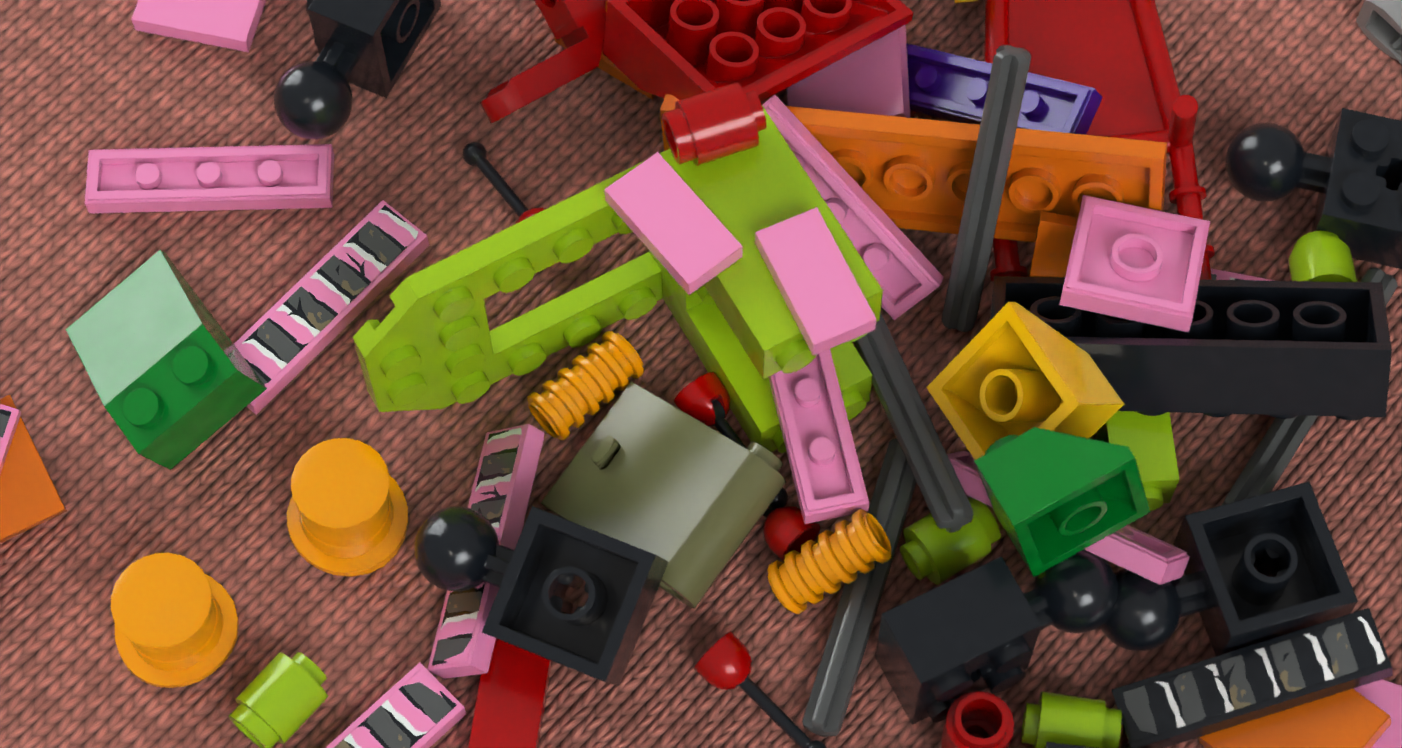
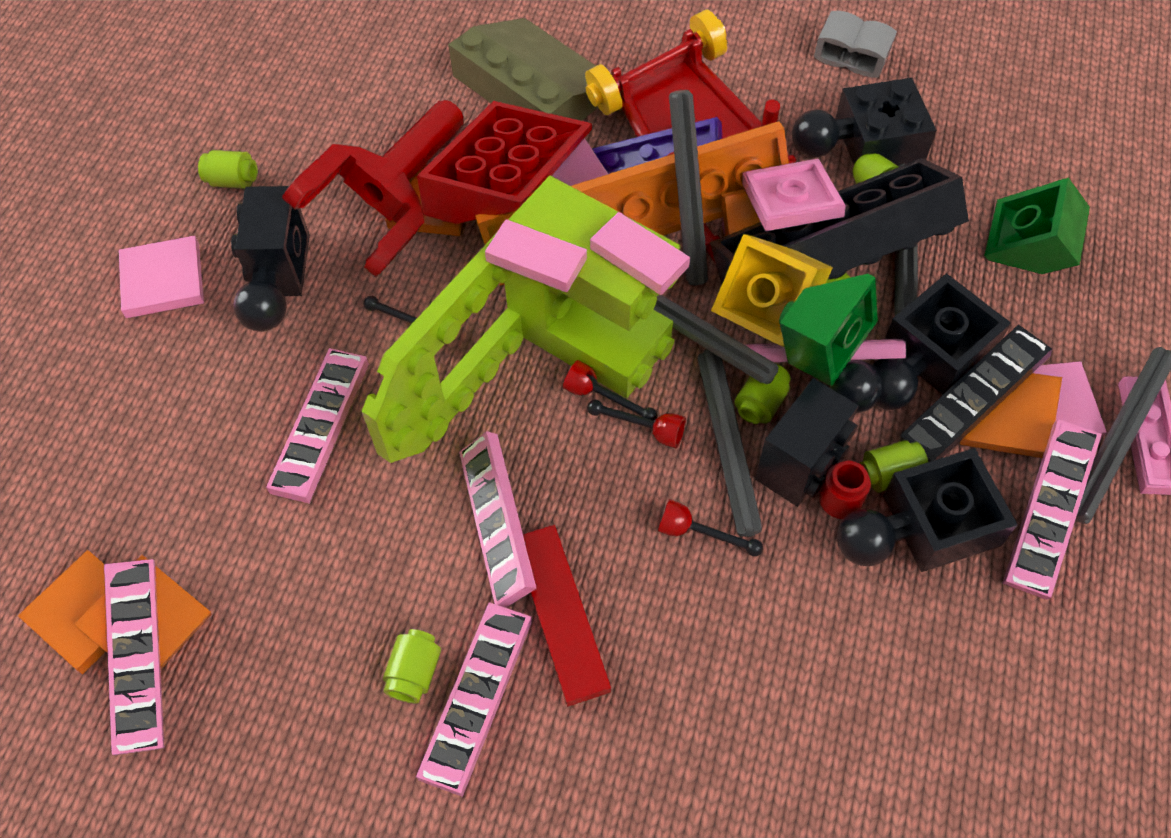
camera: 25 degrees left, 5 degrees down
green slope [65,249,267,470] -> none
bright pink tile [85,144,334,214] -> none
light orange piece [111,553,239,688] -> none
light orange piece [287,438,409,577] -> none
black brick [414,506,668,686] -> none
light orange piece [527,331,644,441] -> none
olive door [541,381,786,609] -> none
red brick [662,82,767,166] -> none
light orange piece [767,509,891,615] -> none
bright pink tile [768,349,869,524] -> none

